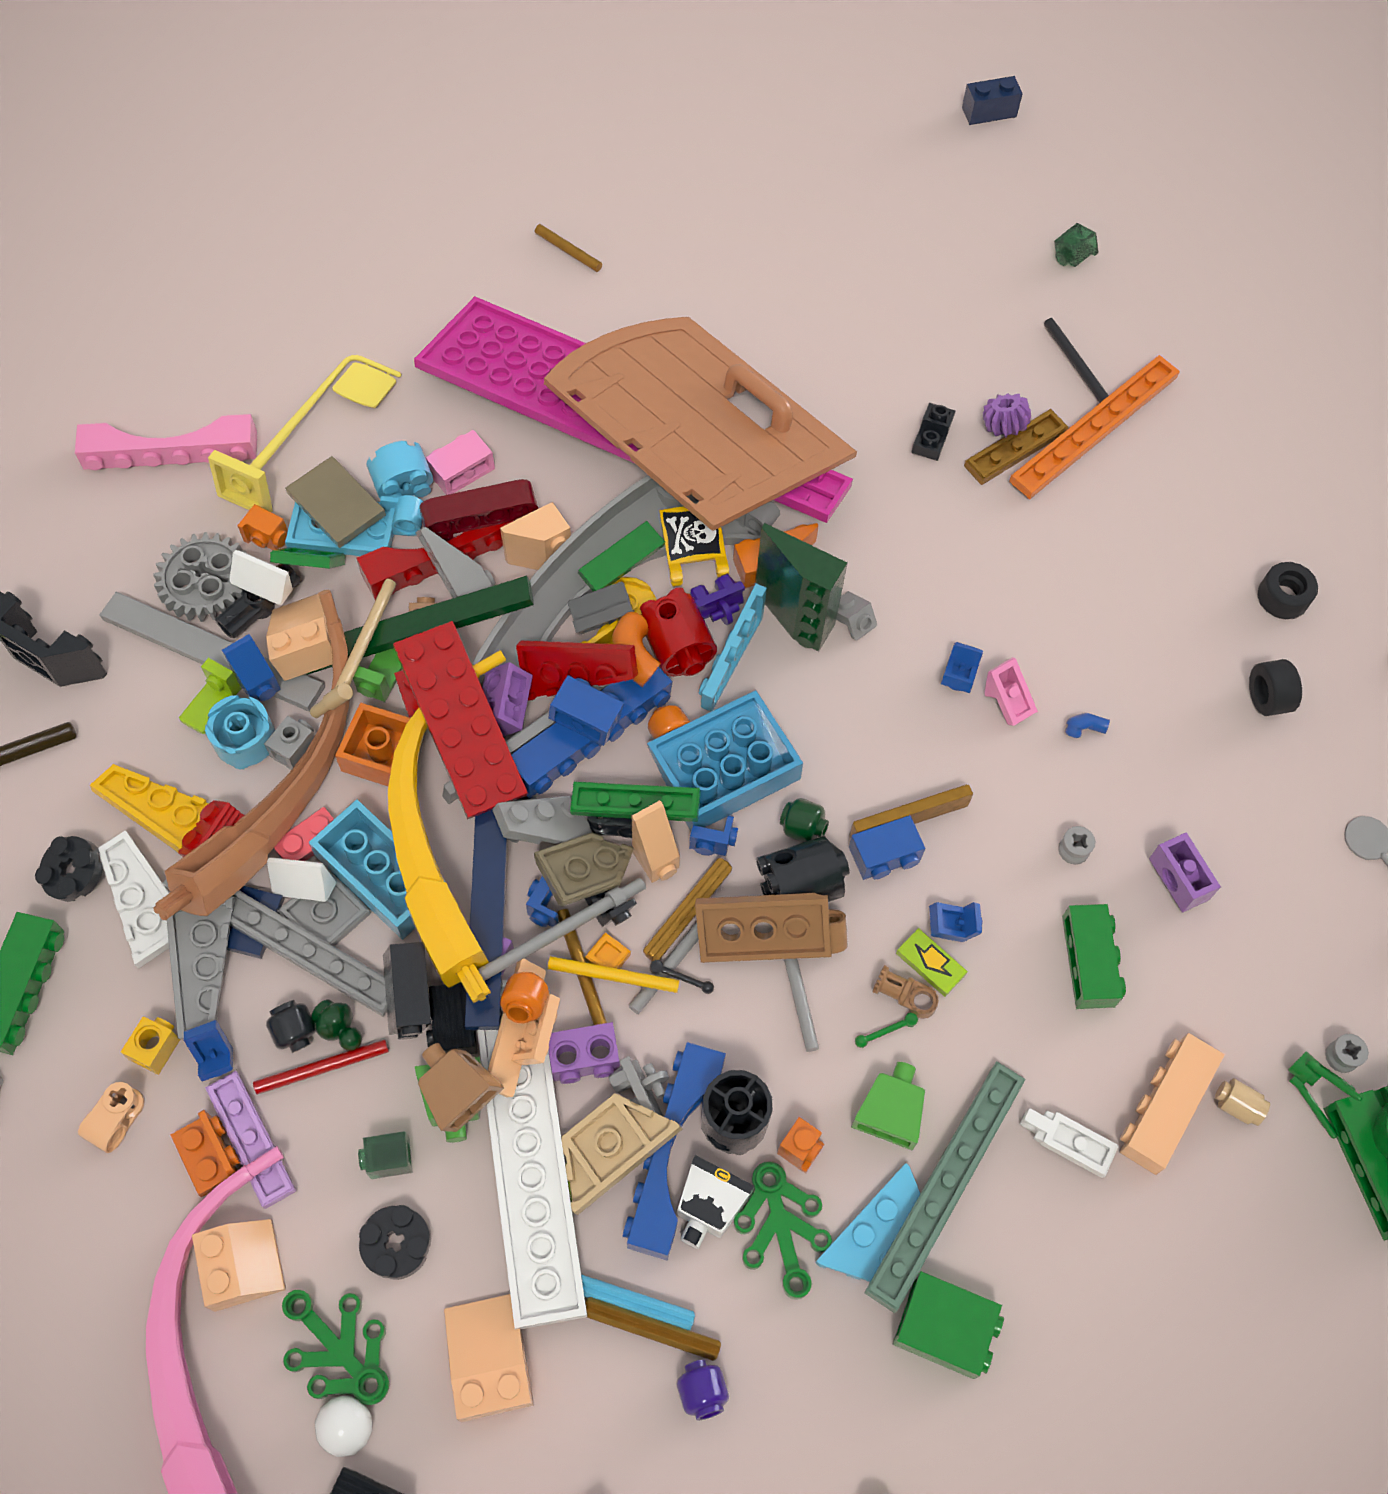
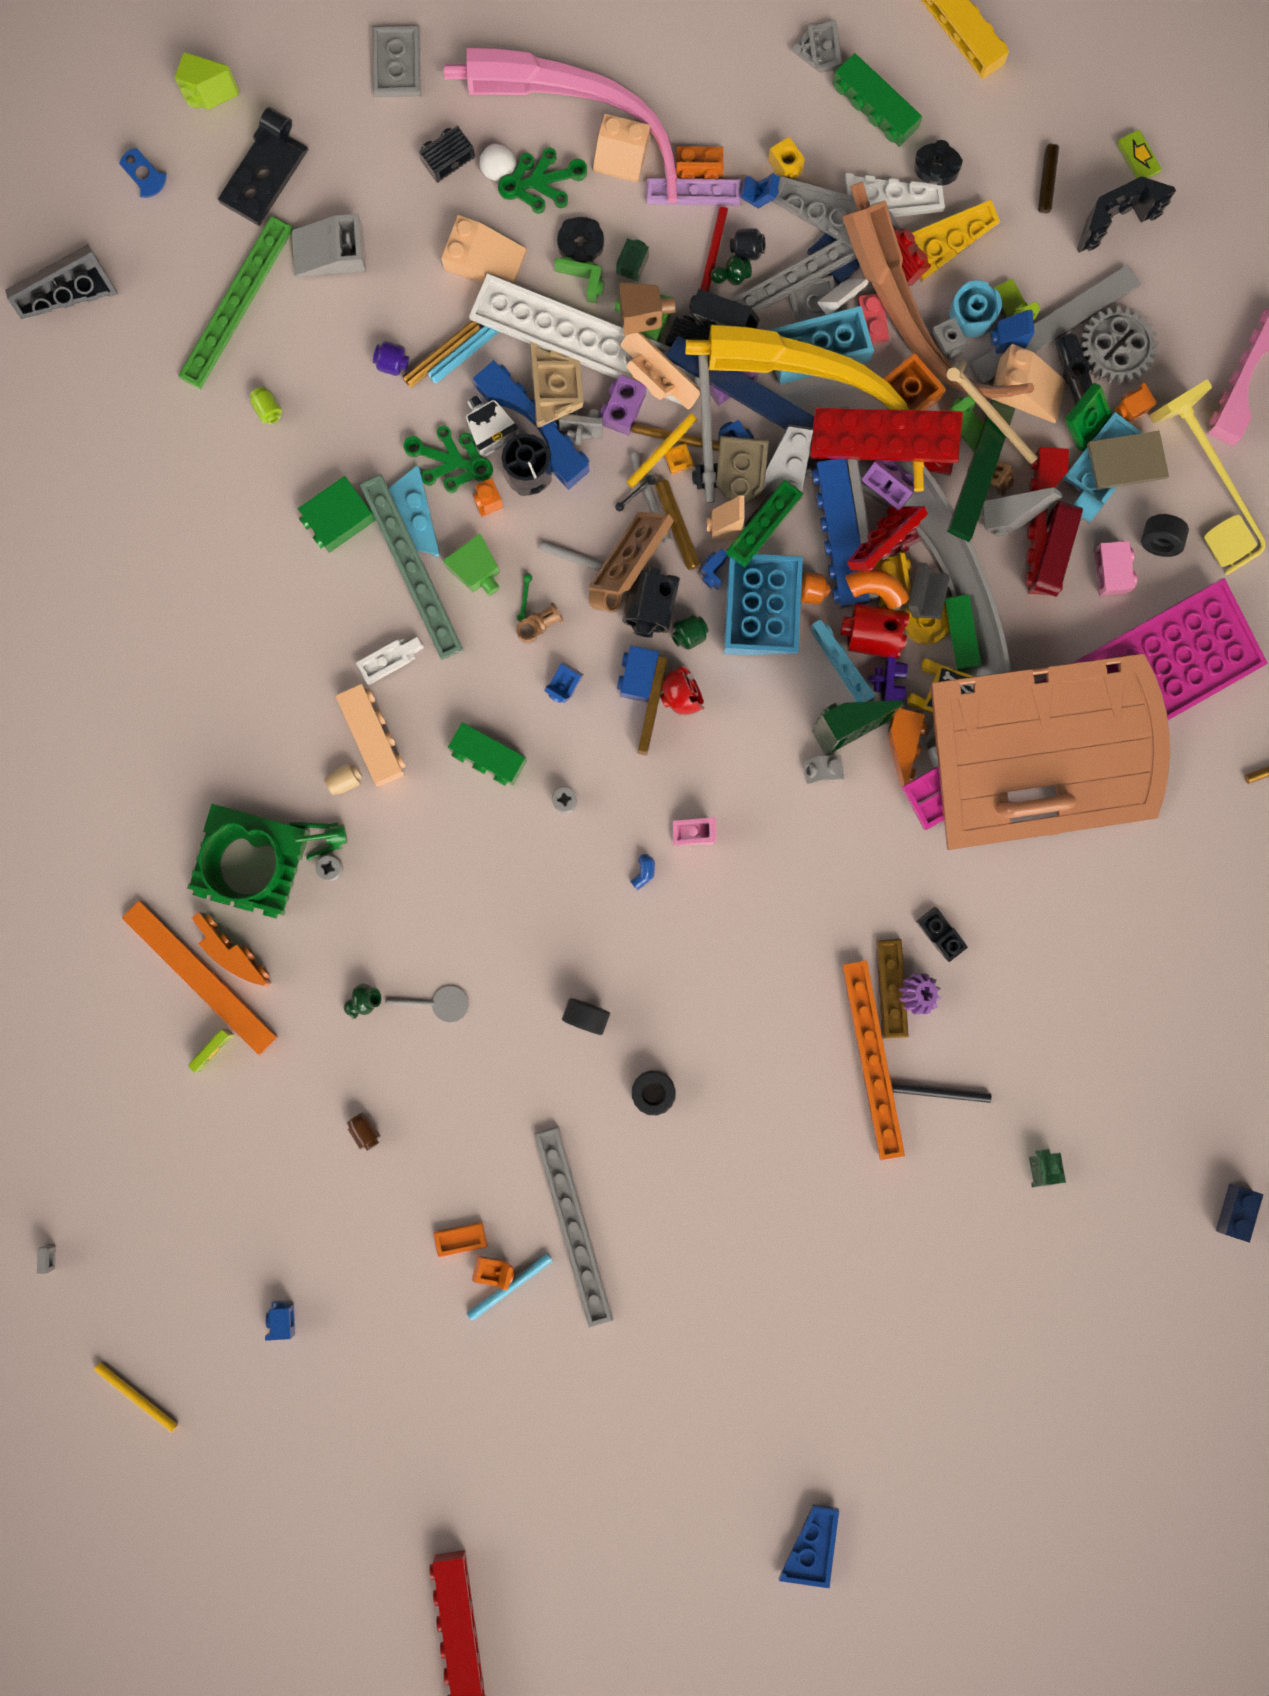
camera: 125 degrees right, 20 degrees up
light nougat piece [78,1082,144,1153] -> none
white slope [230,550,293,605] -> none
medium azure brick [366,441,433,499] -> none
light nougat slope [500,502,571,570] -> none
orange head [500,972,549,1024] -> none
blue brick [548,675,624,746] -> none
lime tile [896,928,968,997] -> none
blue bracket [941,642,983,693] -> none
medium lavender brick [1149,832,1221,913] -> none
none -> bright green bracket [554,257,605,303]
none -> red cylinder [660,665,705,715]
none -> black tyre [1141,514,1189,557]

